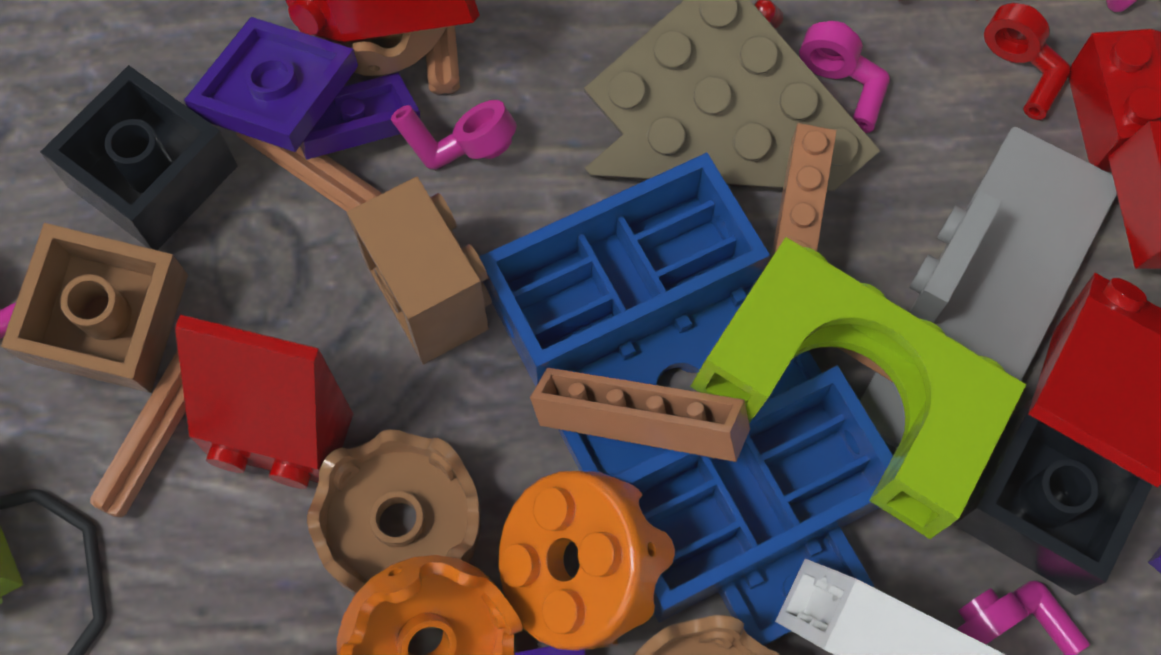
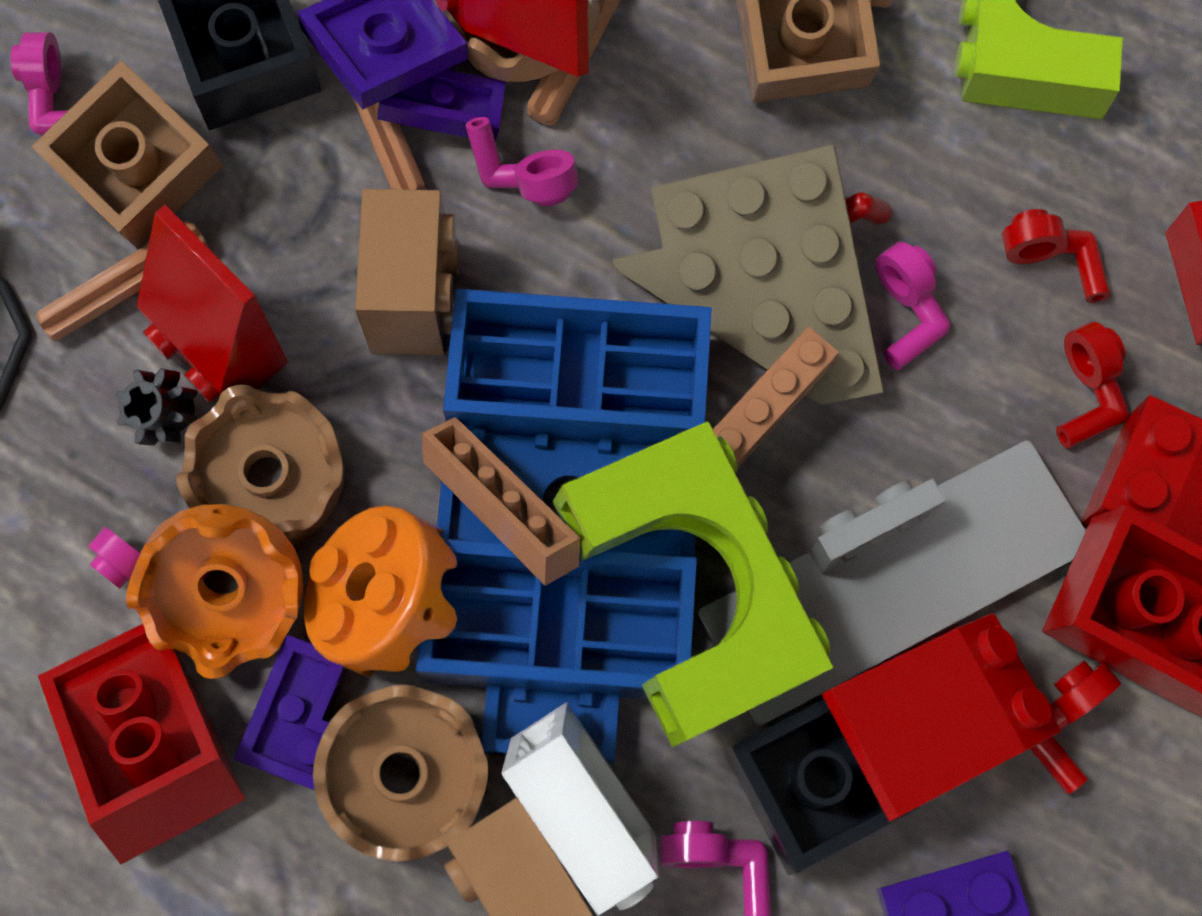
camera: 30 degrees right, 5 degrees up
none -> black gear [116,368,198,446]

